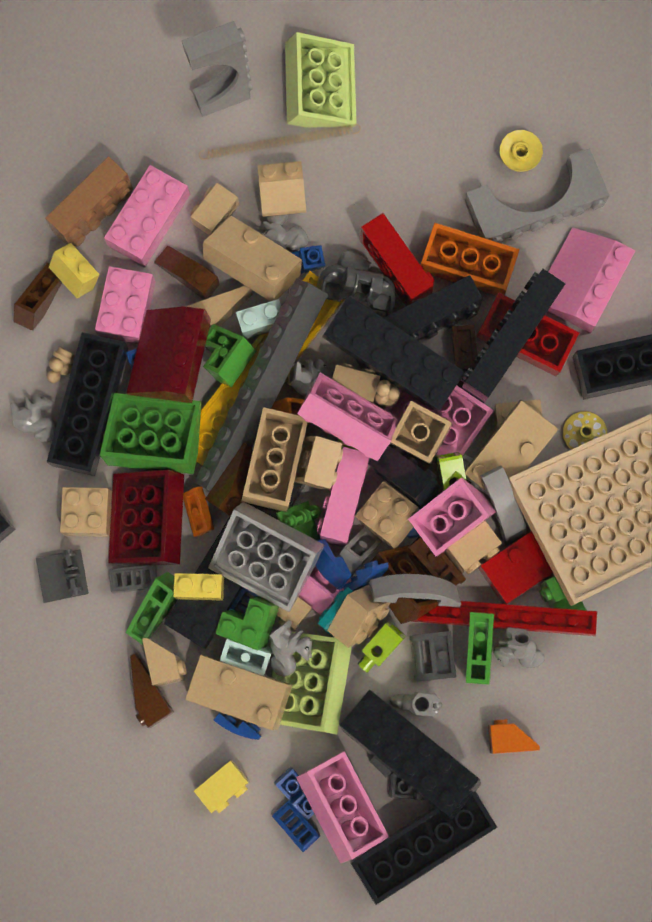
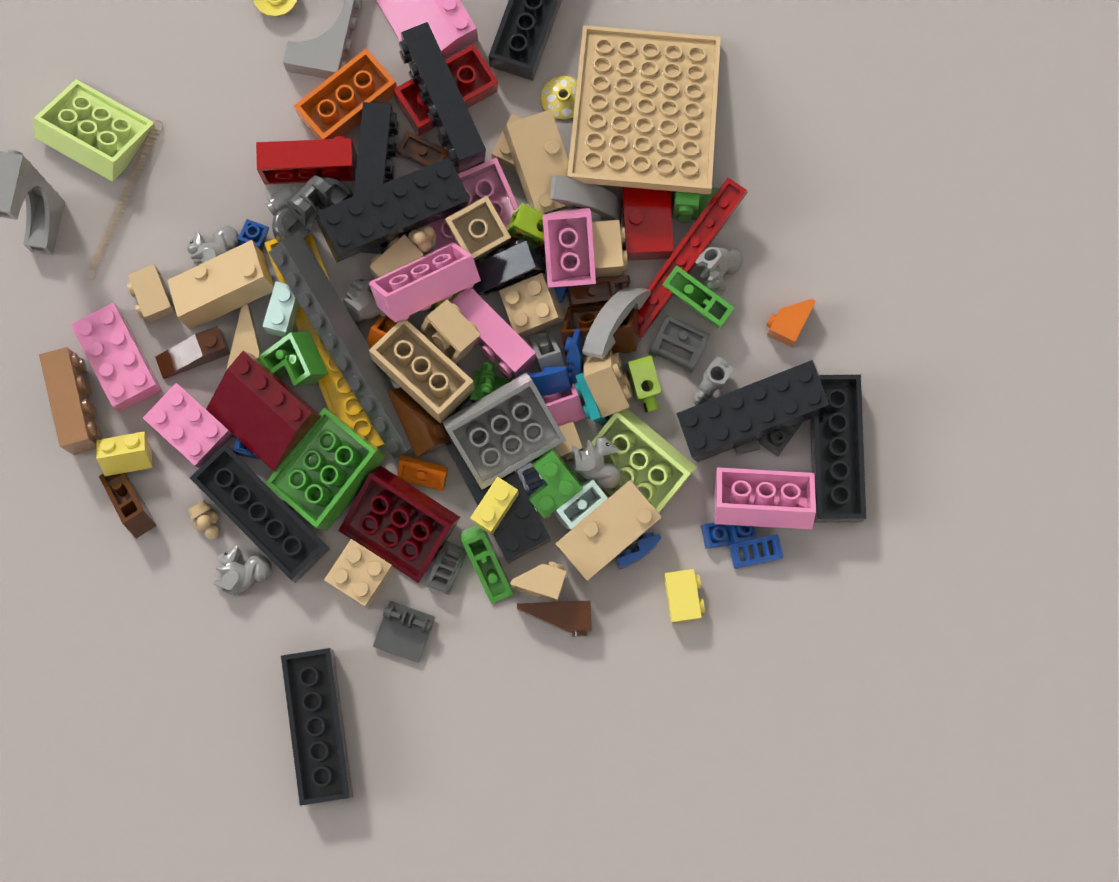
camera: 60 degrees left, 0 degrees up
tan slope [258,161,306,217] -> none

